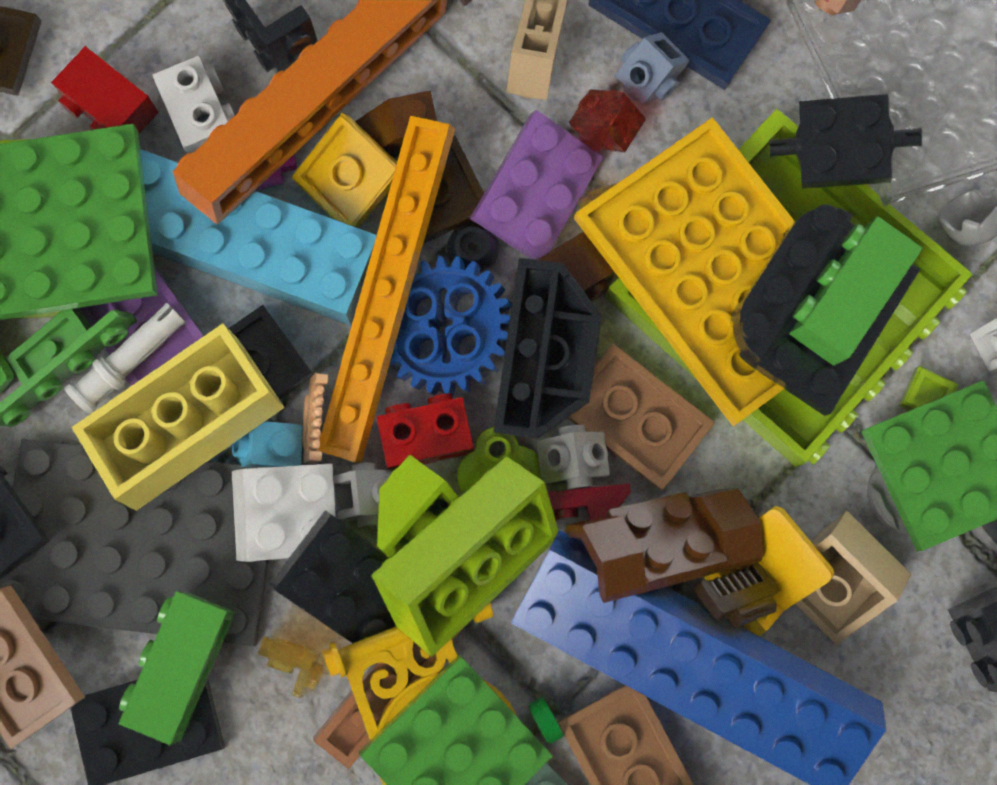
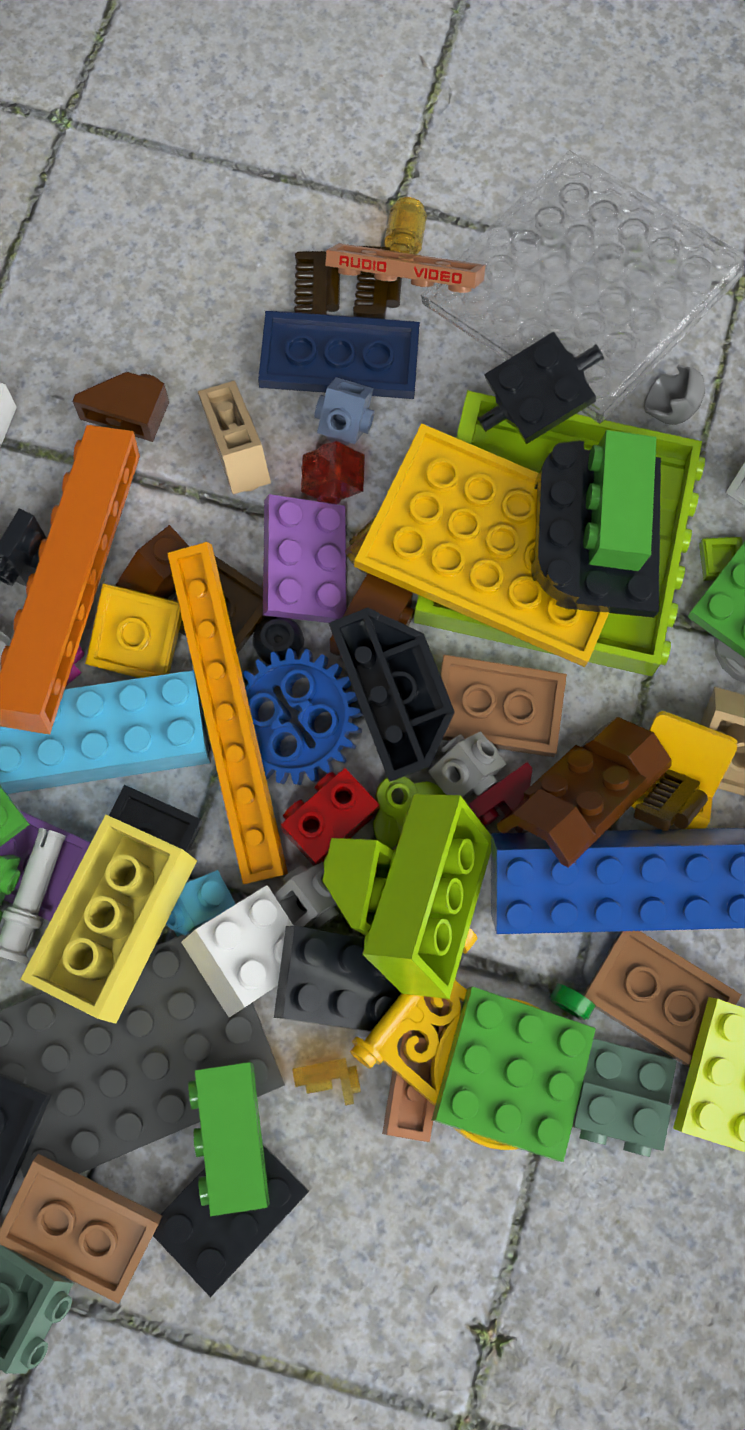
camera: 30 degrees left, 5 degrees down
light nougat piece [302,373,328,464] -> none

